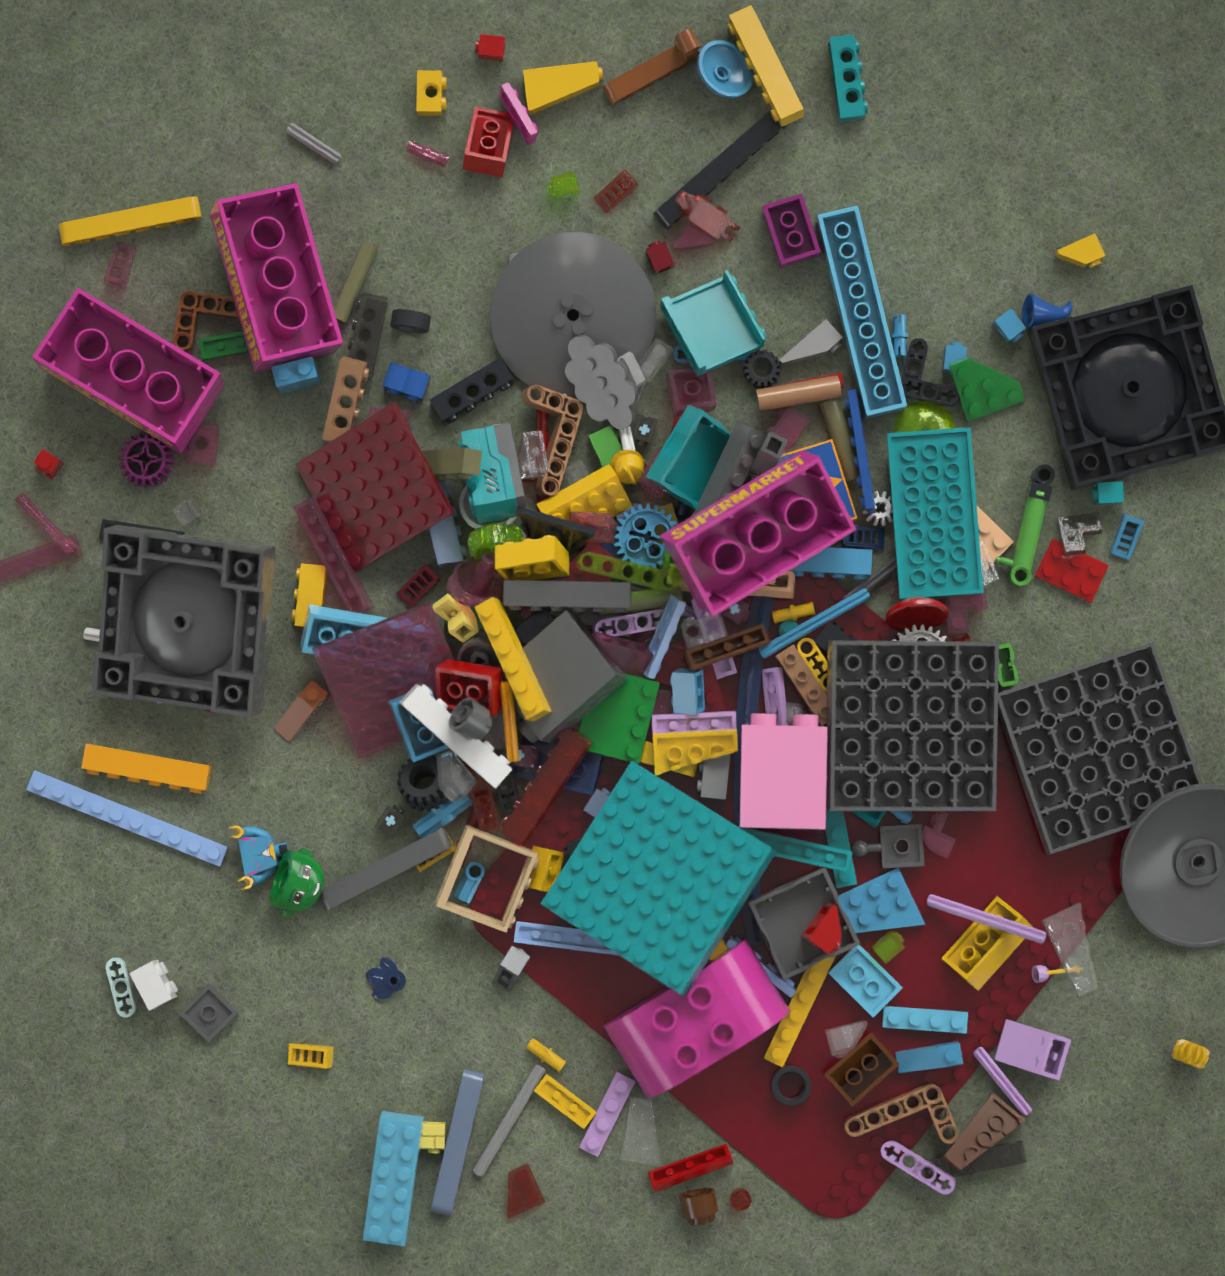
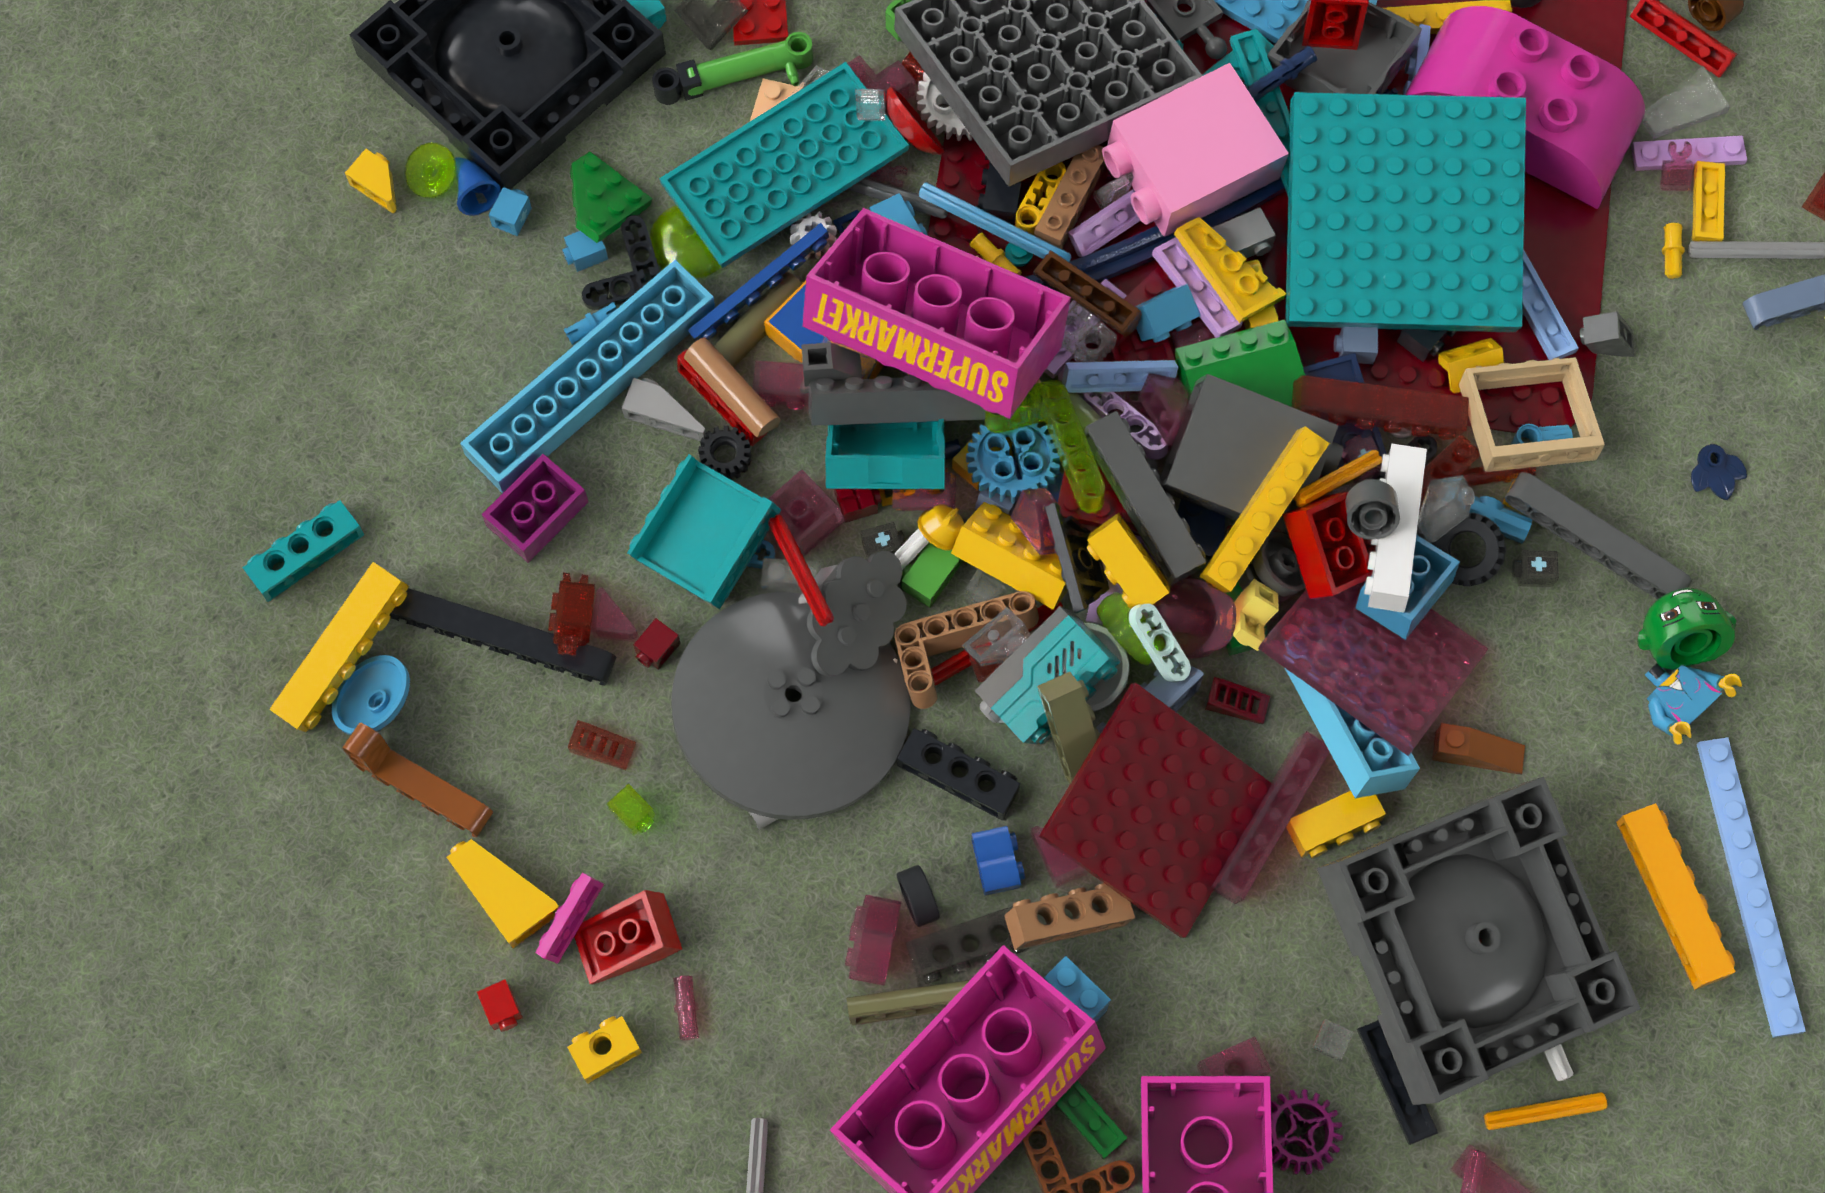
camera: 120 degrees left, 15 degrees down
none -> clear neon green dish [405,142,457,198]
none -> red axle [768,515,834,627]
none -> clear pink brick [845,895,902,986]
none -> clear slope [855,89,886,121]
none -> light aqua beam [1128,604,1191,682]
none -> dark blue pin [1247,45,1318,102]
none -> light orange axle [1484,1092,1608,1130]
none -> clear pink plate [1660,141,1694,191]

